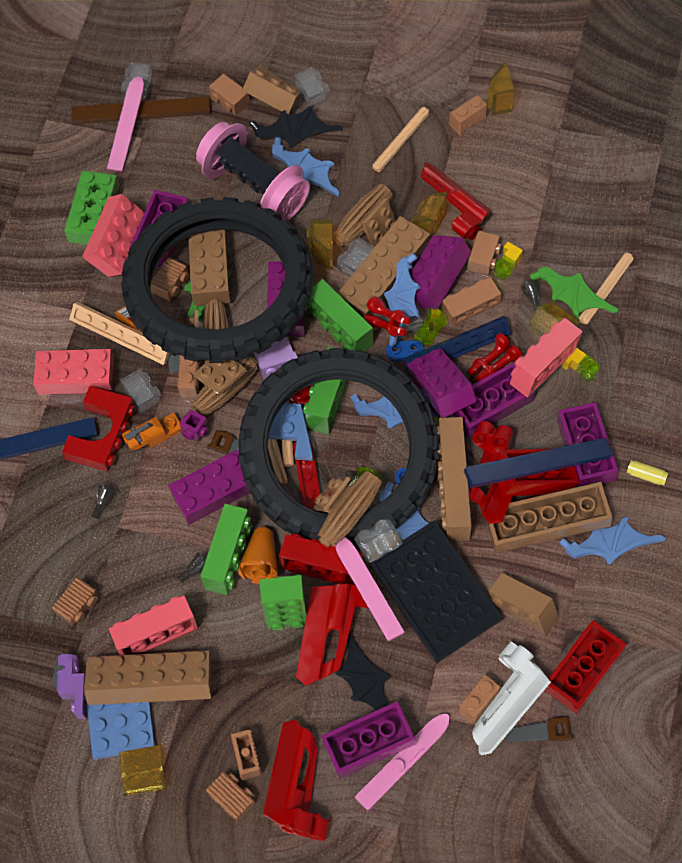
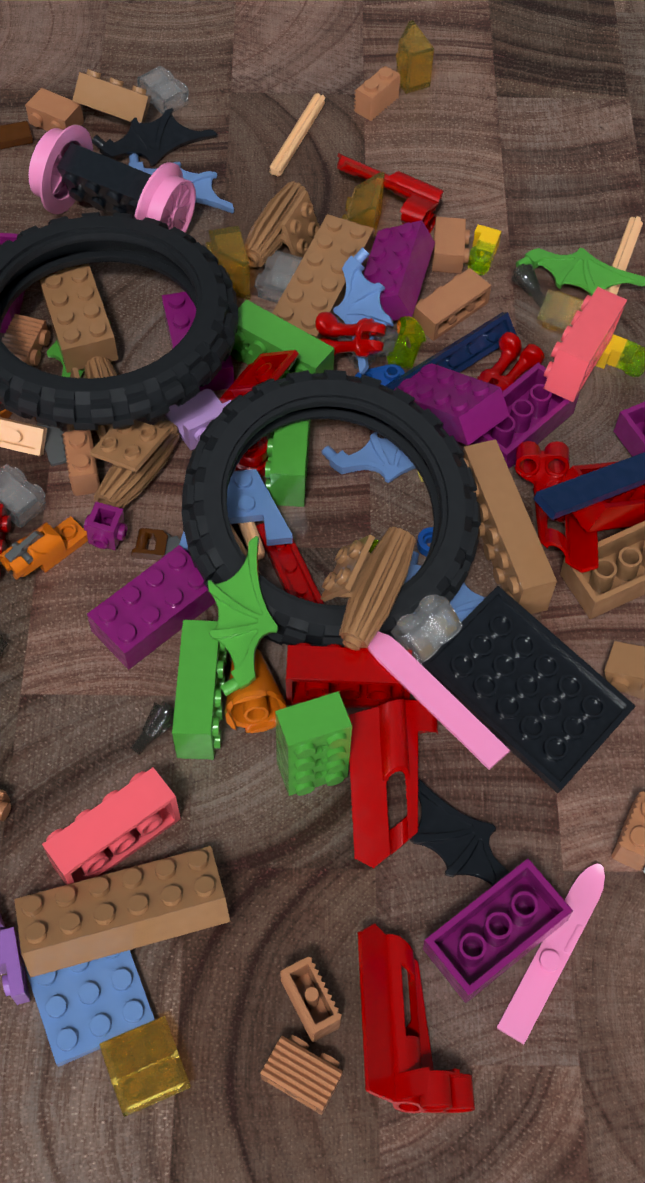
camera: 20 degrees left, 5 degrees down
none -> bright green animal [208,536,278,696]
none -> red slope [219,350,299,404]

